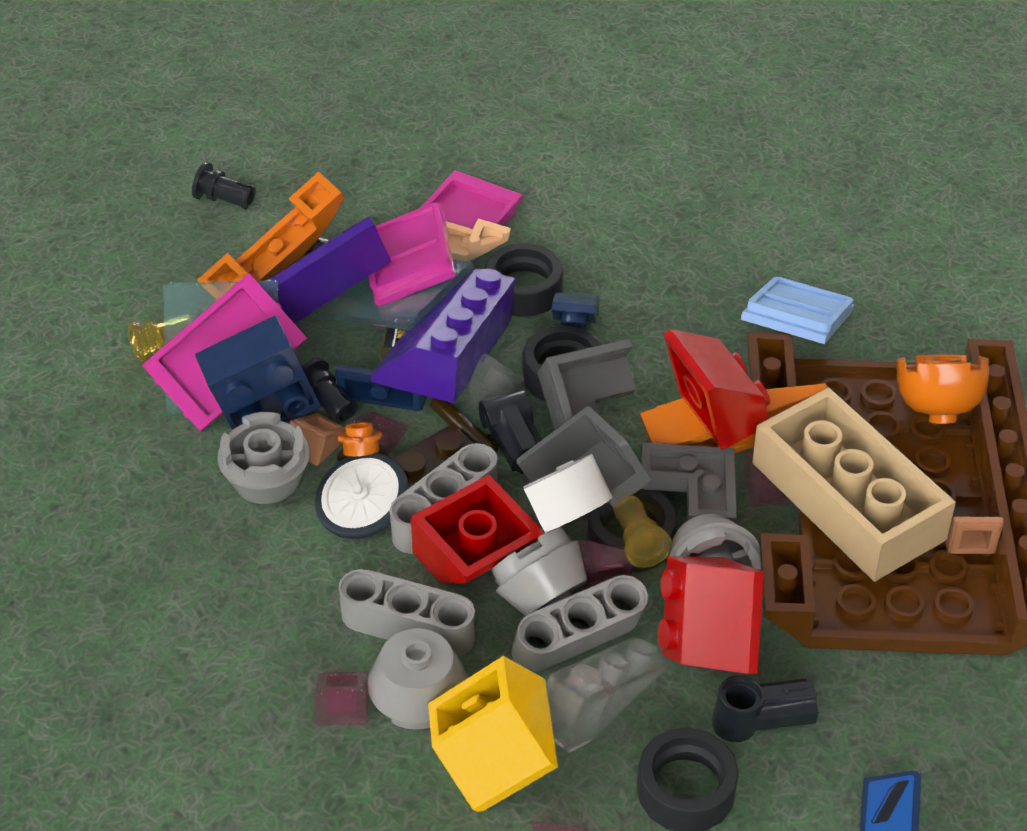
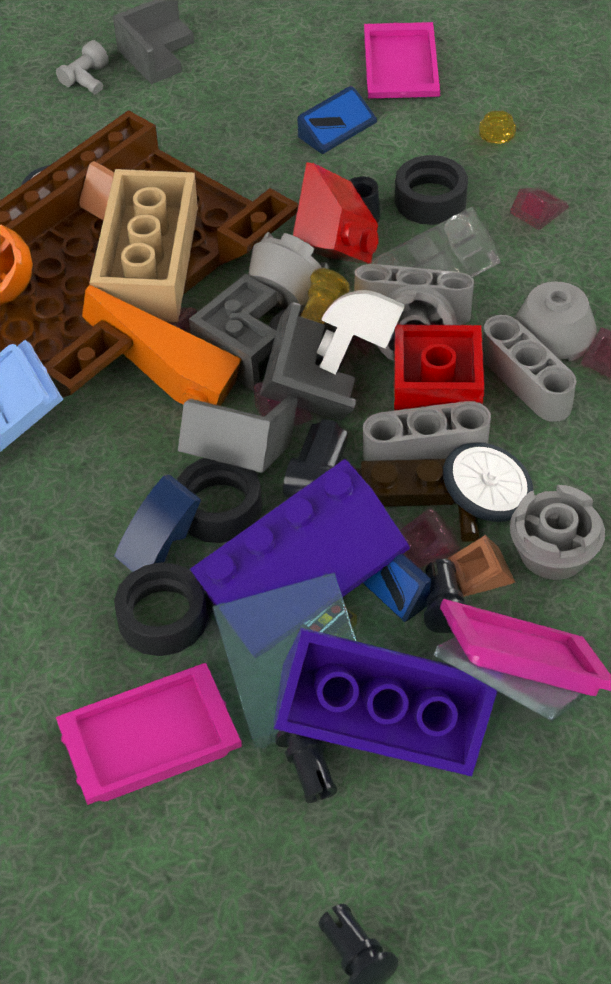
camera: 140 degrees left, 5 degrees up
clear yellow pin [127,313,194,363] -> none
dark blue slope [195,315,321,430] -> none
orange slope [197,172,344,301] -> none
orange plate [337,422,382,456] -> none
dark pink piece [369,203,456,308] -> none
yellow slope [428,656,558,812] -> none
light nougat slope [446,218,511,264] -> none
red slope [663,329,771,451] -> none

